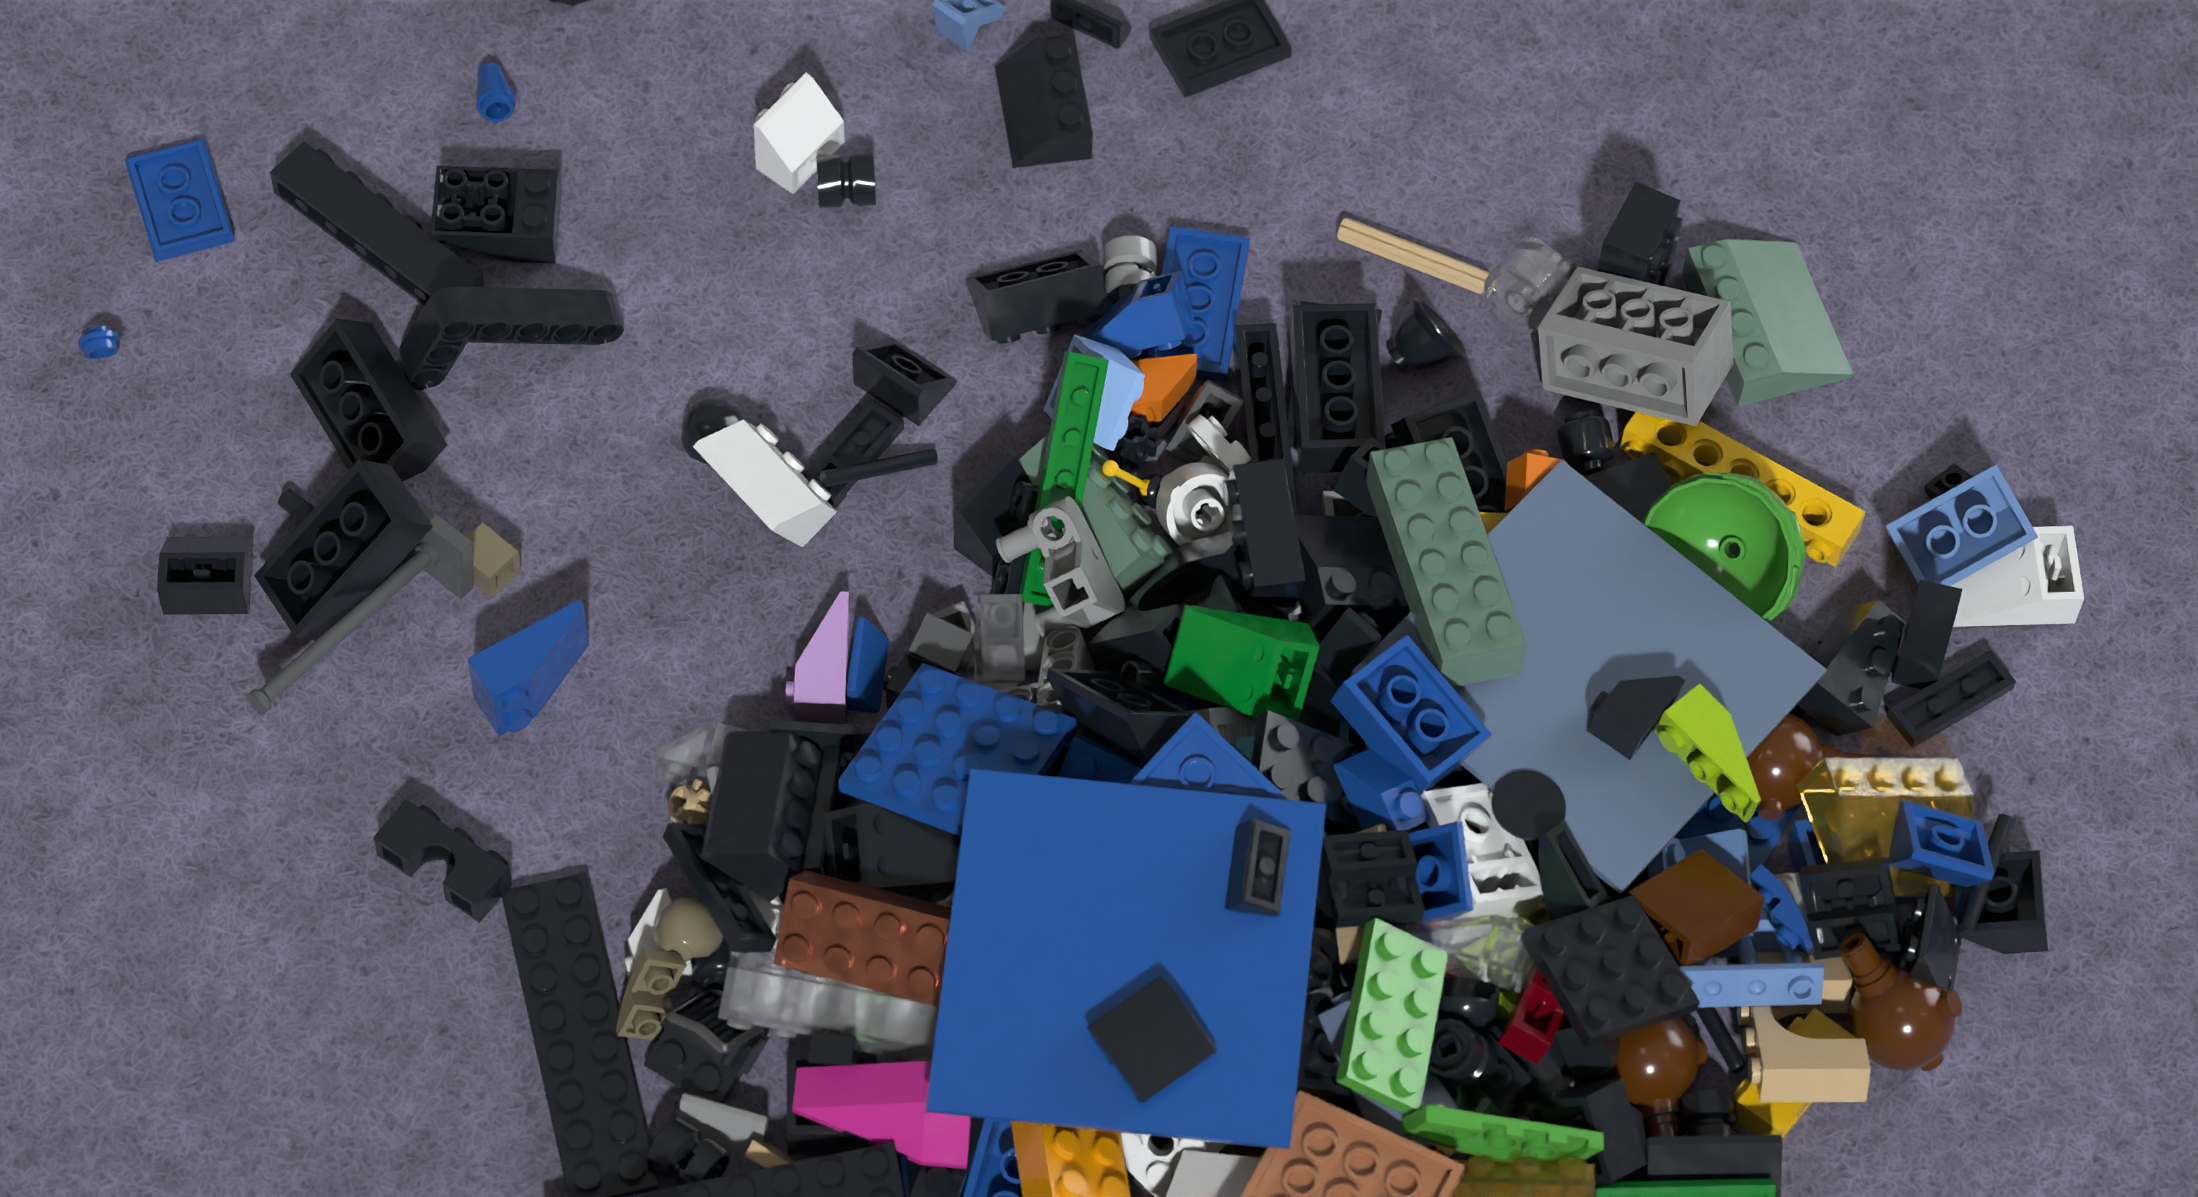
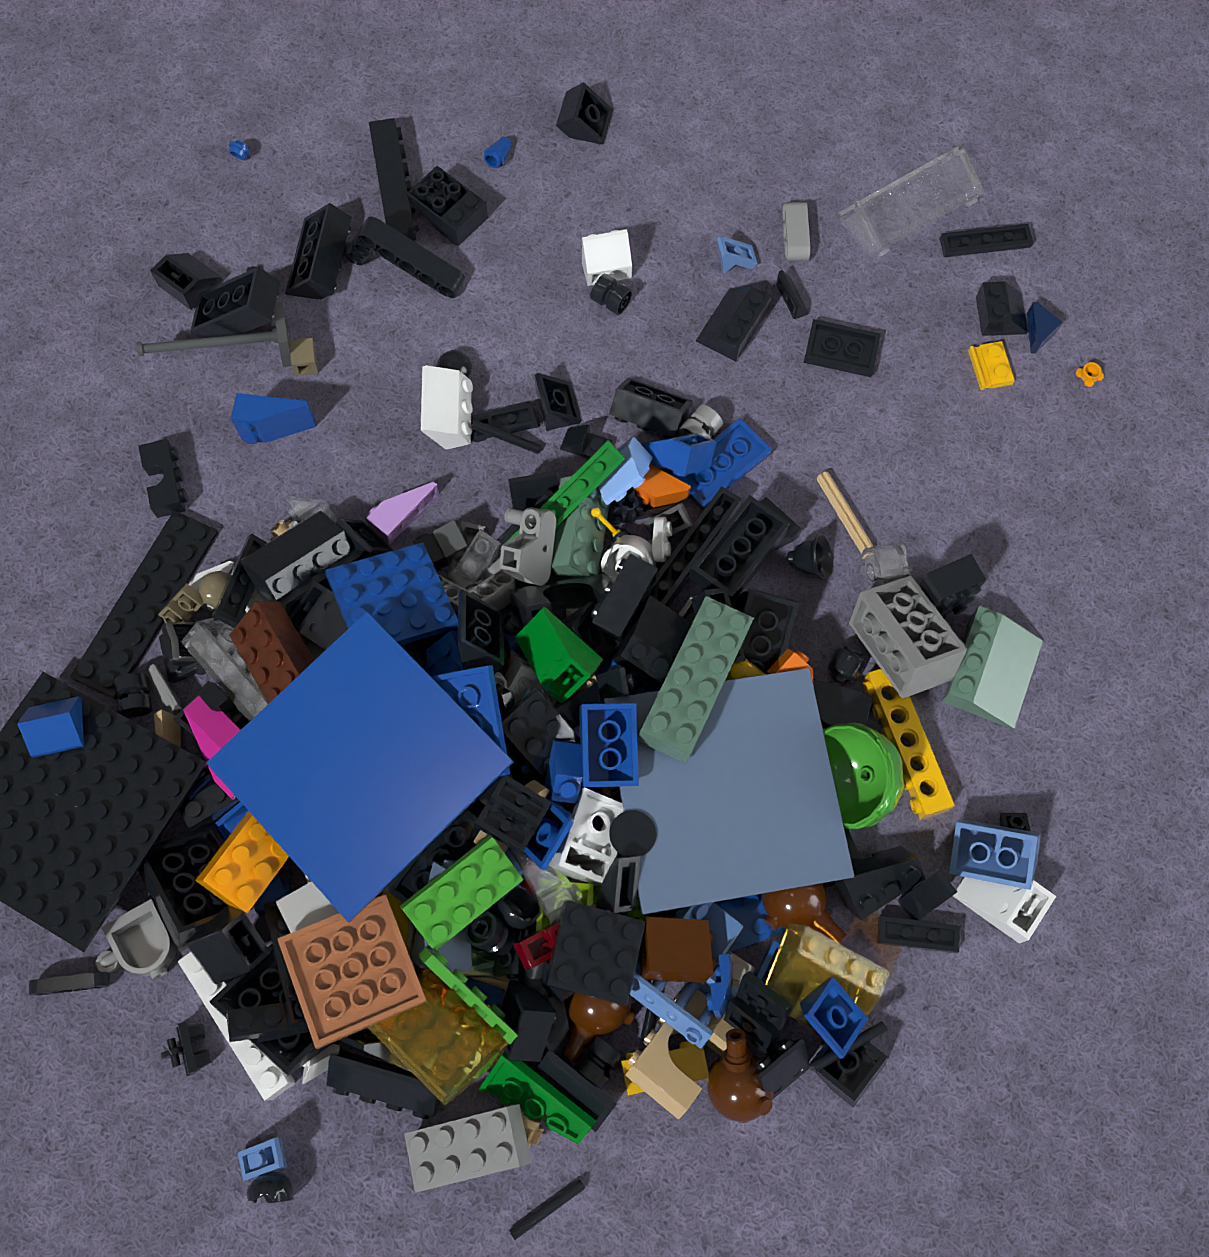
camera: 40 degrees right, 10 degrees up
blue tile [125,138,235,262] -> none
blue slope [847,617,889,713] -> none
black slope [1086,976,1217,1103] -> none
black slope [1225,818,1291,917] -> none
black slope [1587,676,1686,760] -> none
lime slope [1654,683,1761,823] -> none
none -> black slope [560,424,612,459]

